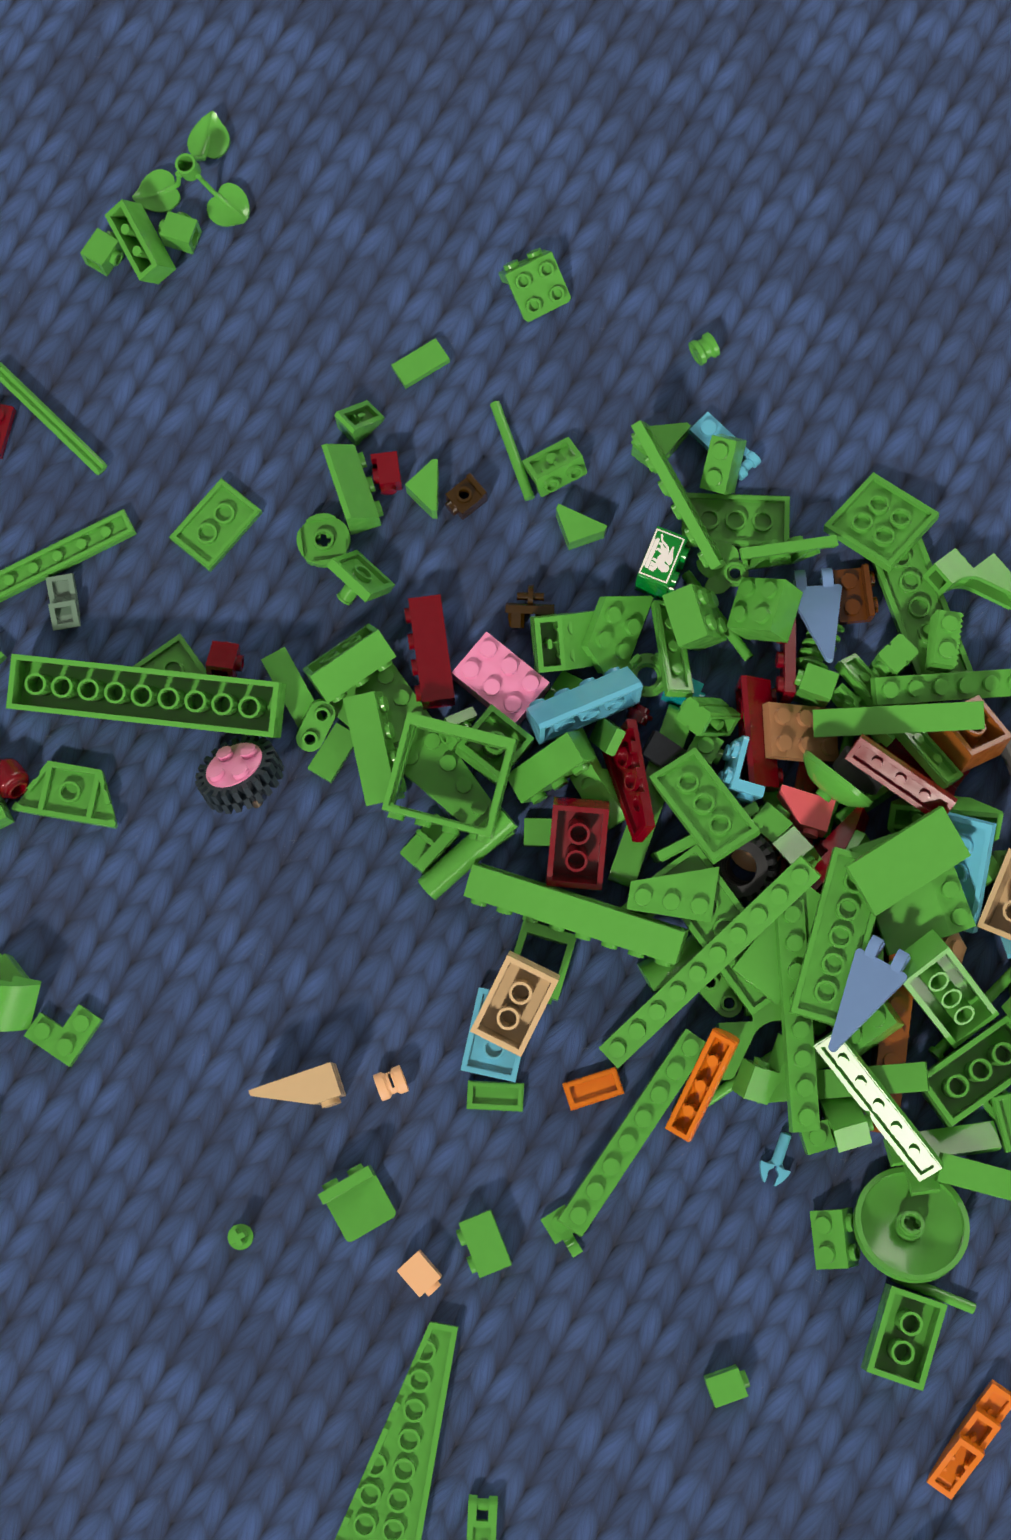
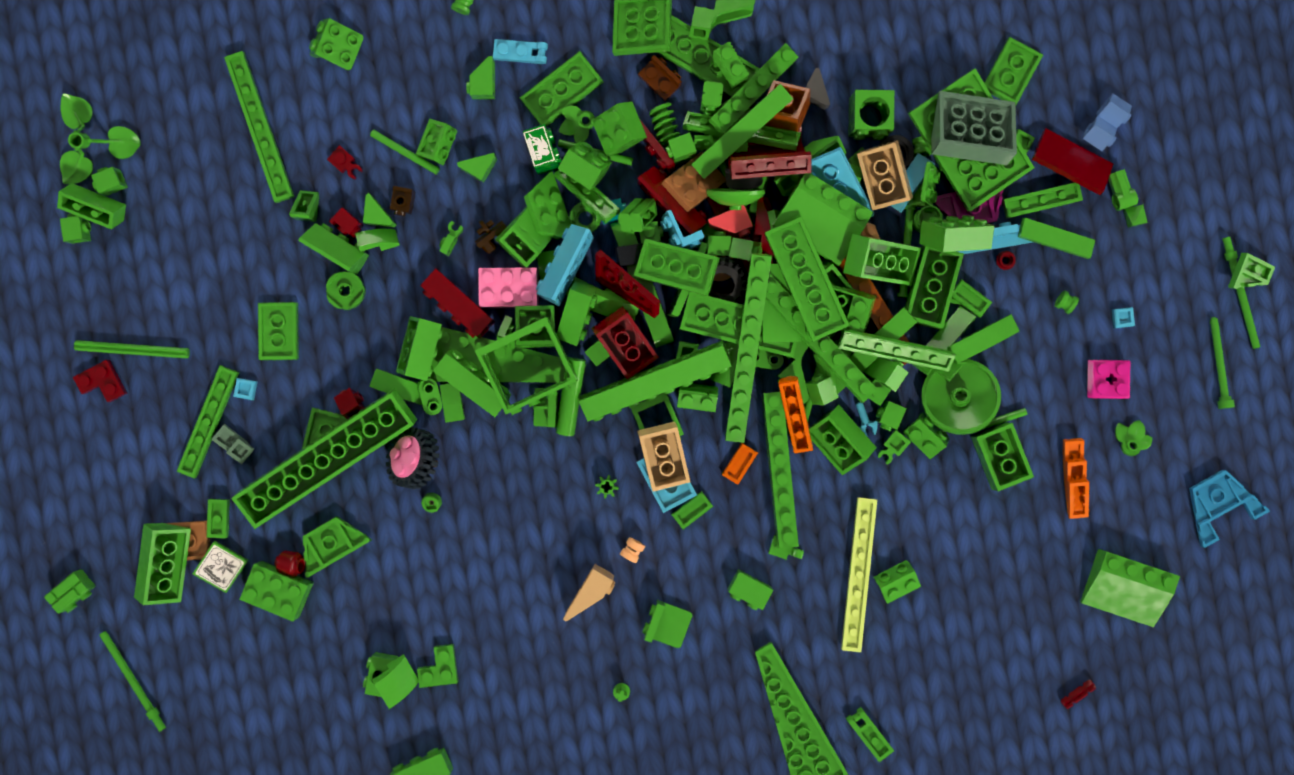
camera: 50 degrees left, 10 degrees up
bright green tile [327,550,395,605] -> none
bright green tile [391,338,450,389] -> none
light nougat brick [397,1249,442,1297] -> none
bright green tile [589,717,625,756] -> none
bright green wing [626,867,719,923] -> none
dark red plate [627,704,653,726] -> none
bright green plate [631,420,727,570] -> none
bright green brick [700,434,747,494] -> none
bright green brick [703,1364,750,1408] -> none
bright green wing [739,535,839,571] -> none
medium blue flag [793,568,842,663] -> none
medium blue flag [828,934,911,1052] -> none
bright green tile [844,806,971,916] -> none
none -> bright green plate [224,51,295,203]
none -> medium azure tile [233,378,258,400]
none -> dark red plate [327,145,363,180]
none -> bright green slope [355,229,400,252]
none -> bright green tile [421,492,442,513]
none -> bright green plate [439,221,464,256]
none -> bright green gear [595,474,619,499]
none -> bright green brick [677,384,718,412]
none -> bright green slope [809,404,877,475]
none -> yellowish green plate [841,497,877,652]
none -> bright green bracket [874,560,921,604]
none -> bright green brick [876,401,906,432]
none -> bright green plate [878,430,911,465]

